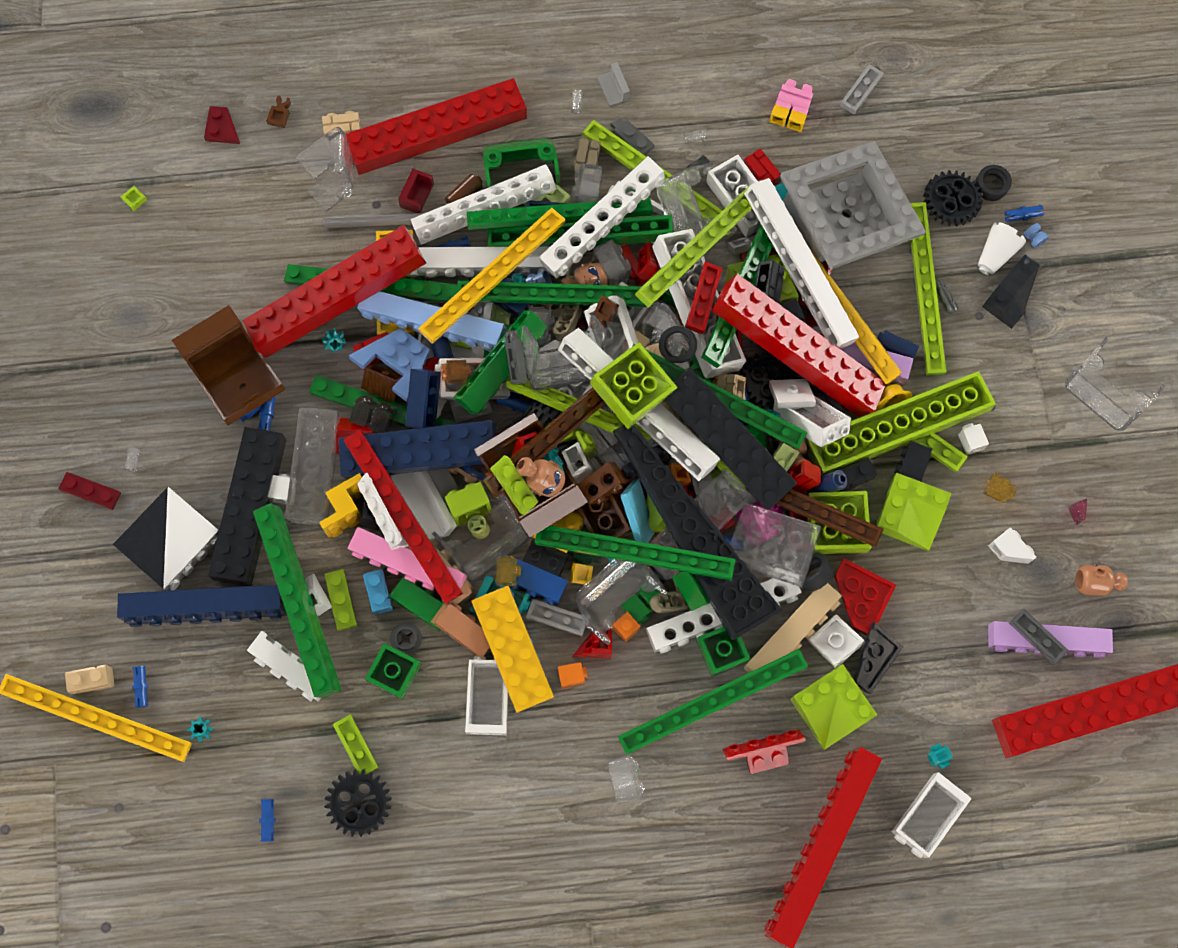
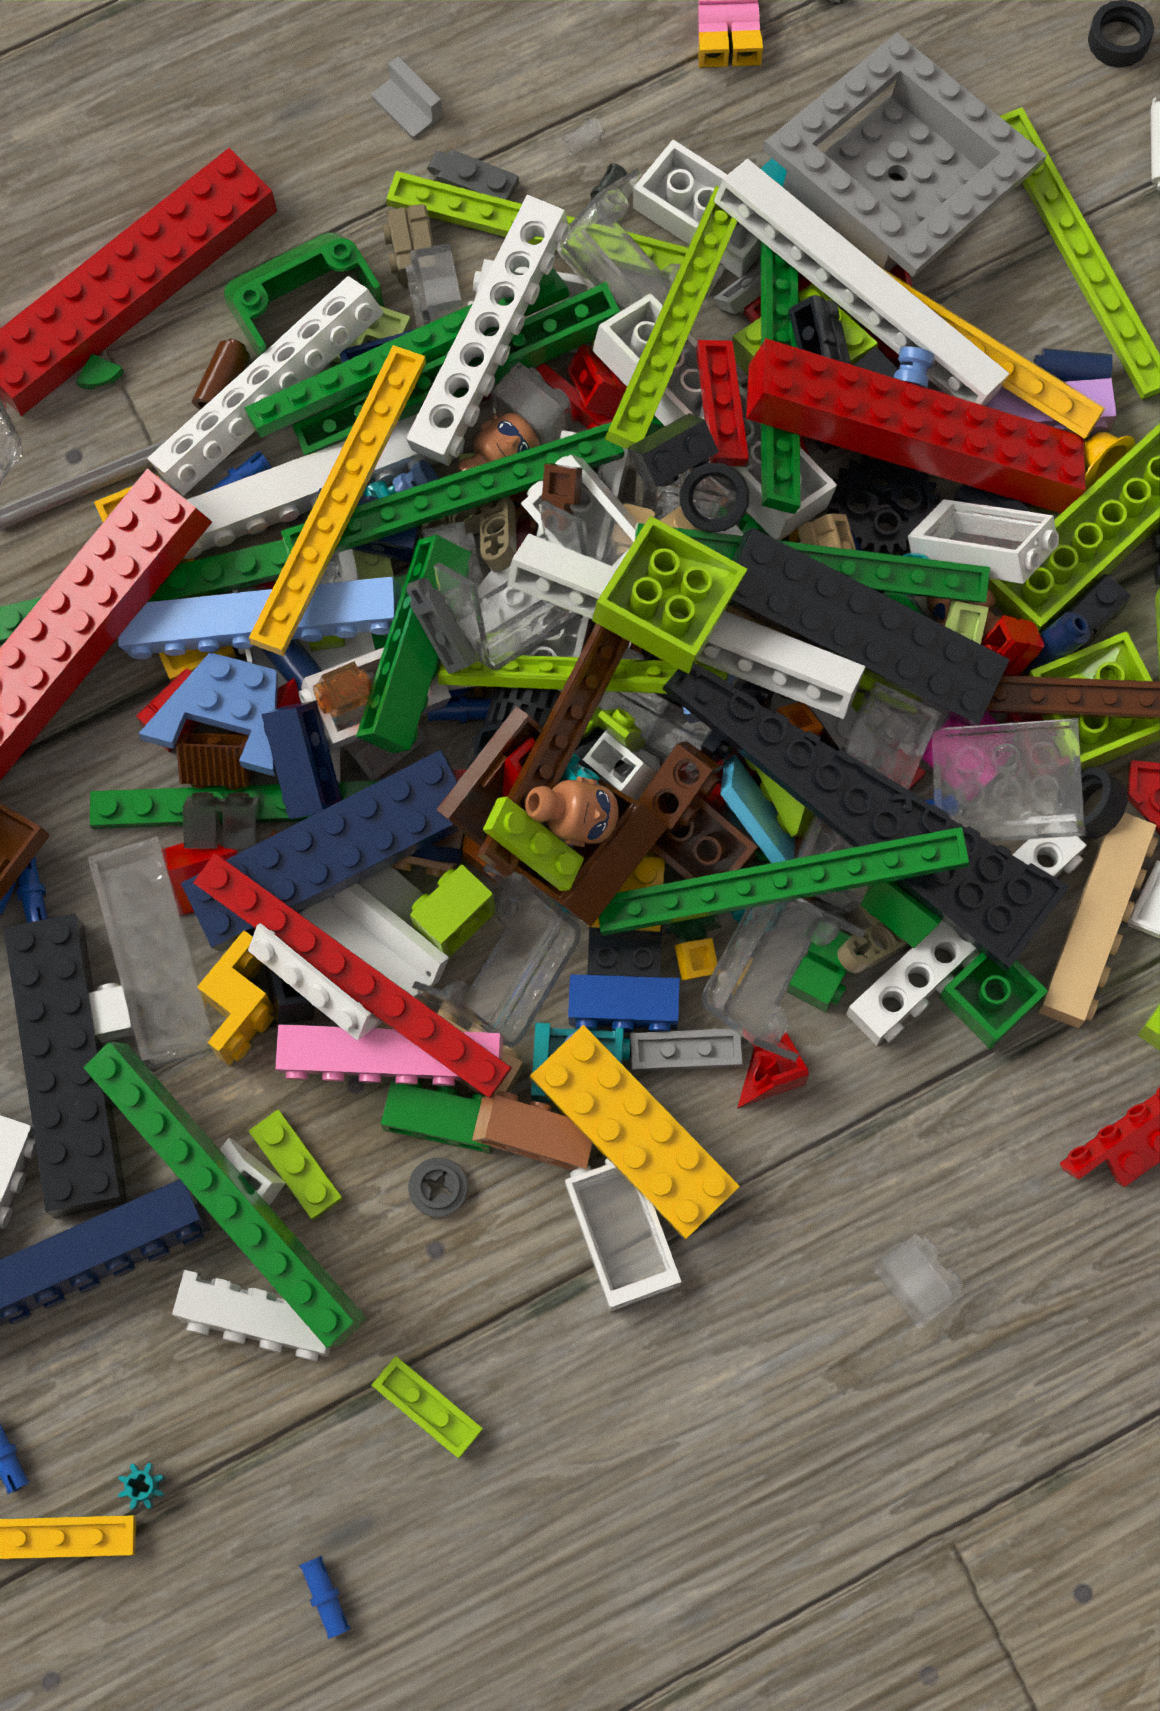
camera: 15 degrees left, 0 degrees up
teal gear [322,328,346,353] -> none
black gear [324,768,392,837] -> none
dark azure brick [363,569,394,616] -> none
green brick [365,643,422,700] -> none
dark red panel [398,168,434,213] -> none
yellowish green wheel [467,515,490,539] -> none
clear yellow brick [496,555,521,586] -> none
orange brick [558,662,588,689] -> none
clear pin [570,89,584,114] -> none
orange brick [612,612,641,643] -> none
green plate [618,649,808,755] -> none
red brick [743,149,781,186] -> none
white plate [769,379,816,408] -> none
black gear [923,170,983,227] -> none
dark grey axle [936,279,958,314] -> none
none -> green tile [76,354,124,390]
none -> black brick [627,413,719,487]
none -> medium blue wheel [894,347,934,388]

